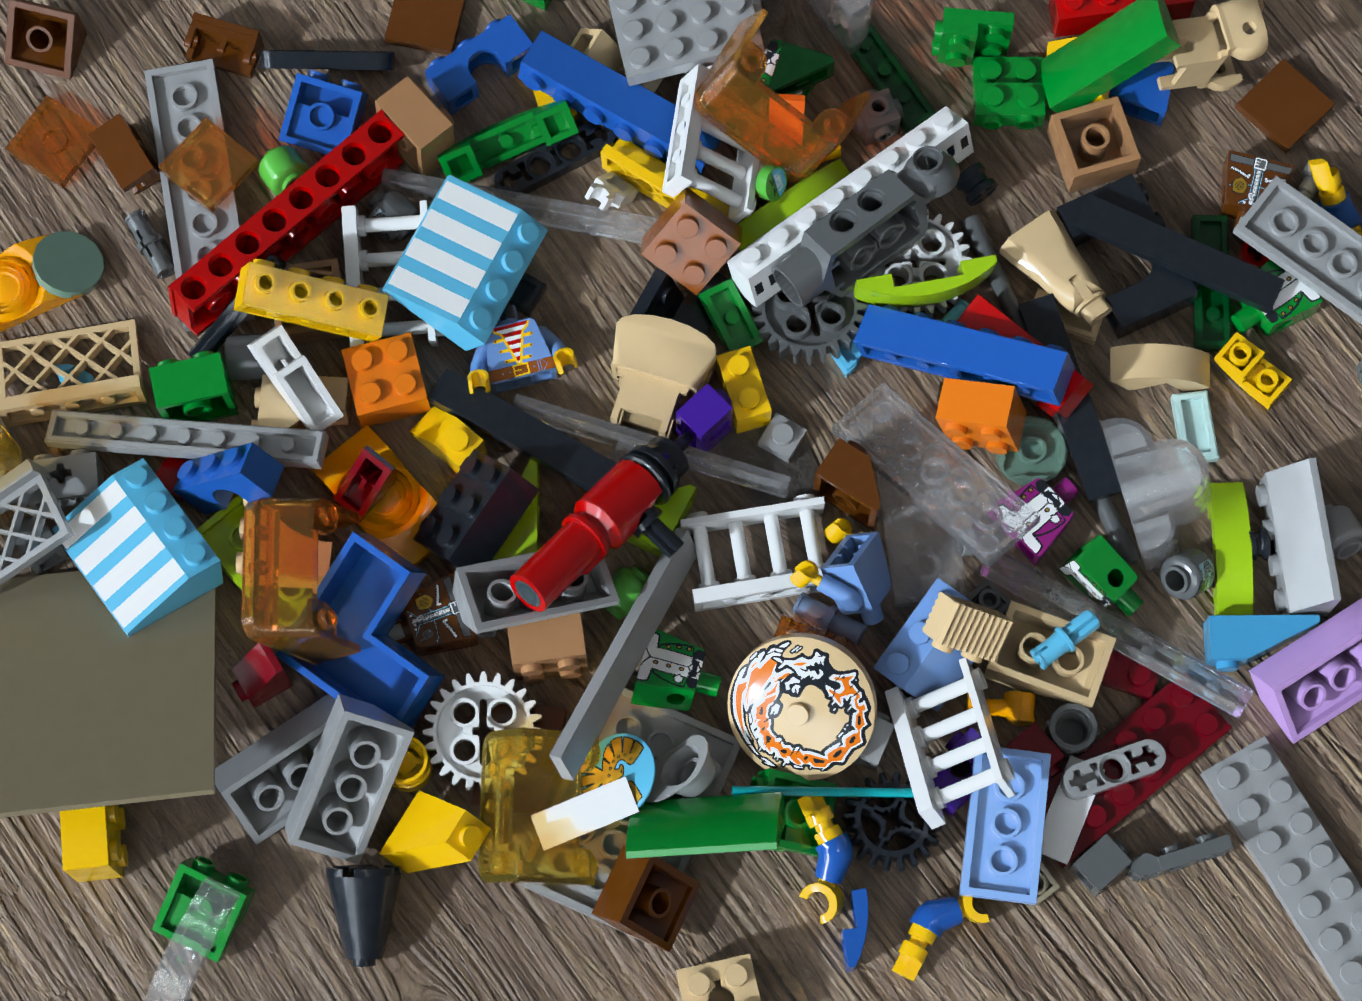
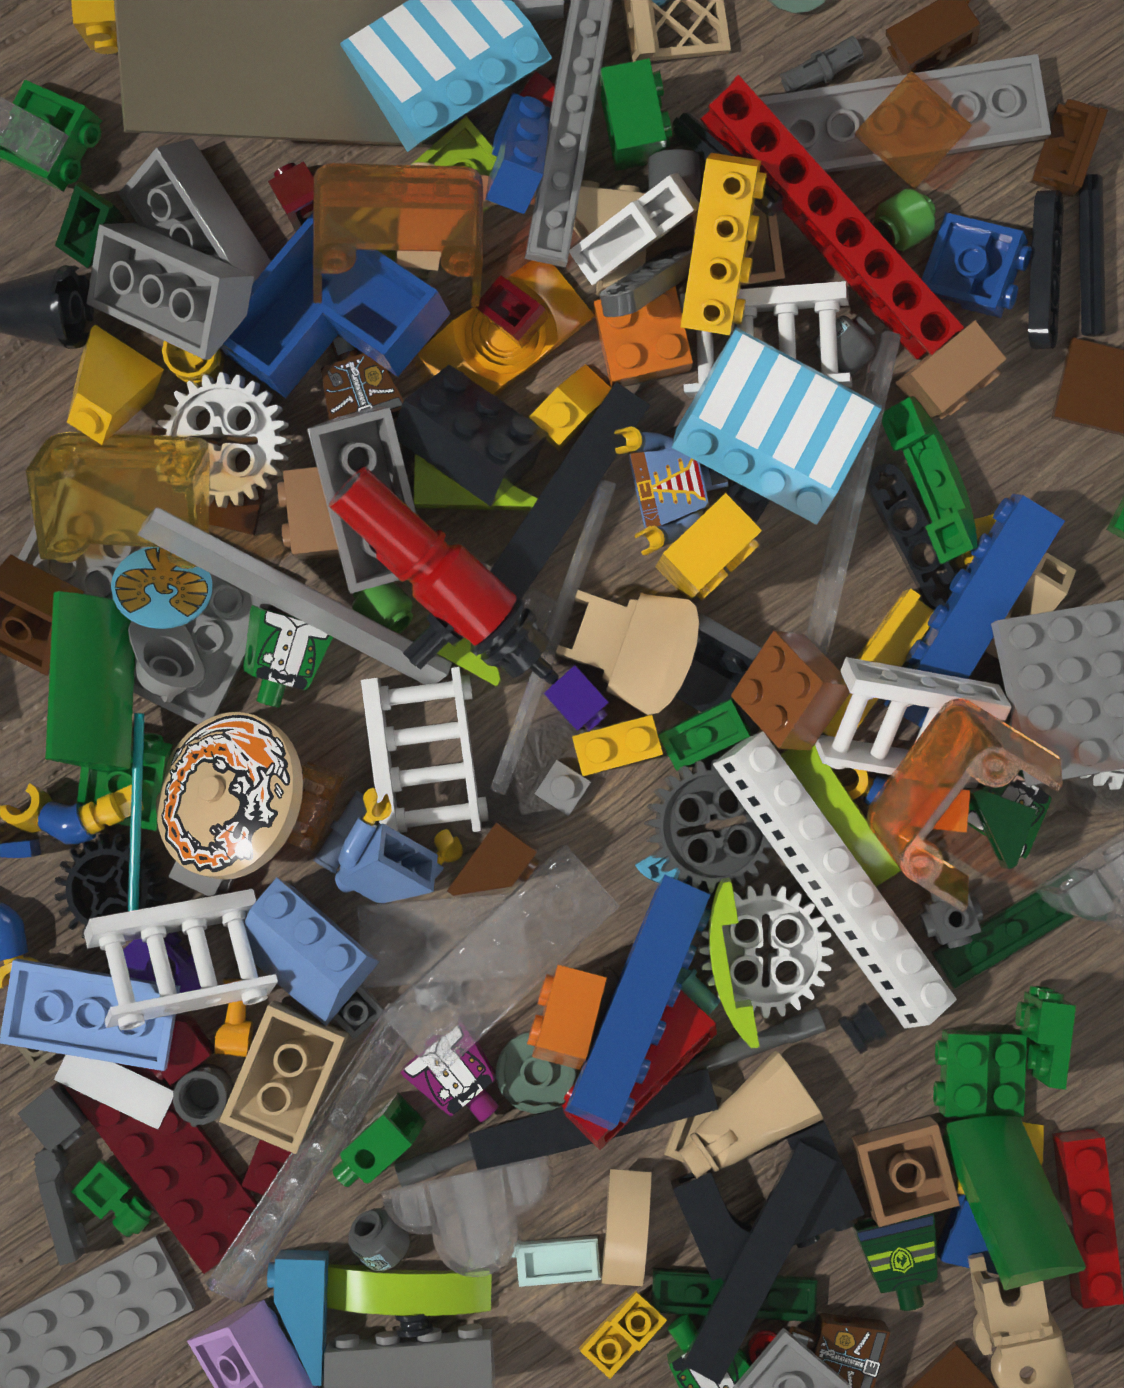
camera: 85 degrees right, 15 degrees up
blue arch [425,14,533,115] -> none
white sticker [531,776,639,851] -> none
white plate [585,171,639,211] -> none
bright green tile [755,164,787,201] -> none
dark grey brick [772,146,960,308] -> none
tan brick [923,592,1014,664] -> none
medium azure axle [1030,610,1100,670] -> none
light grey beam [1060,739,1166,800] -> none
none -> dark green slope [55,182,125,269]
none -> green plate [71,1159,153,1237]
none -> dark grey beam [599,246,693,317]
none -> yellow brick [655,493,762,601]
none -> dark green torso [852,1213,938,1311]
none -> black axle [1079,174,1106,337]

